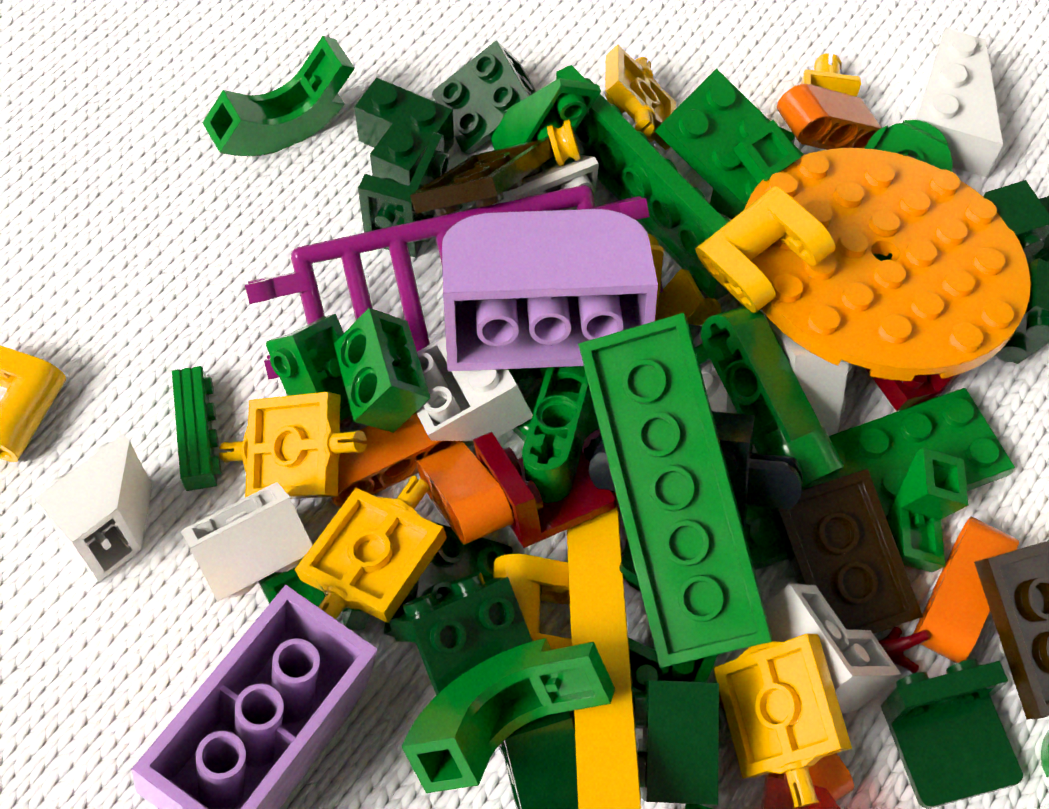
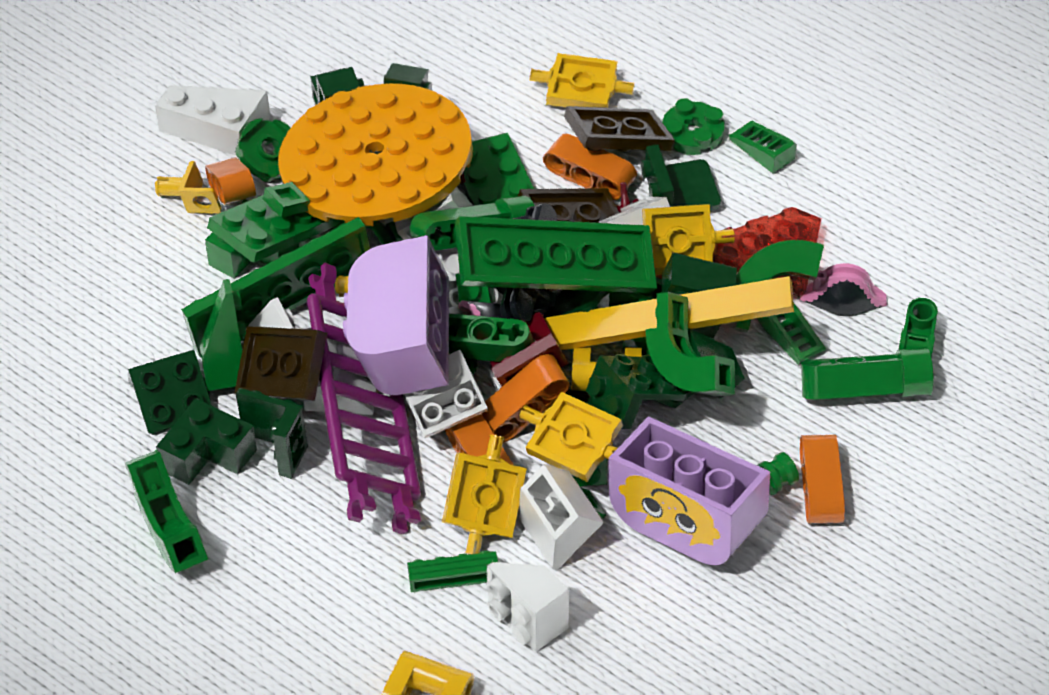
camera: 85 degrees left, 10 degrees down
green bracket [266,313,352,421] -> none
green brick [334,308,431,433] -> none
yellow bush [547,119,581,167] -> none
yellow plate [605,44,676,151] -> none
yellow connector [695,186,836,313] -> none
green slope [888,447,969,573] -> none

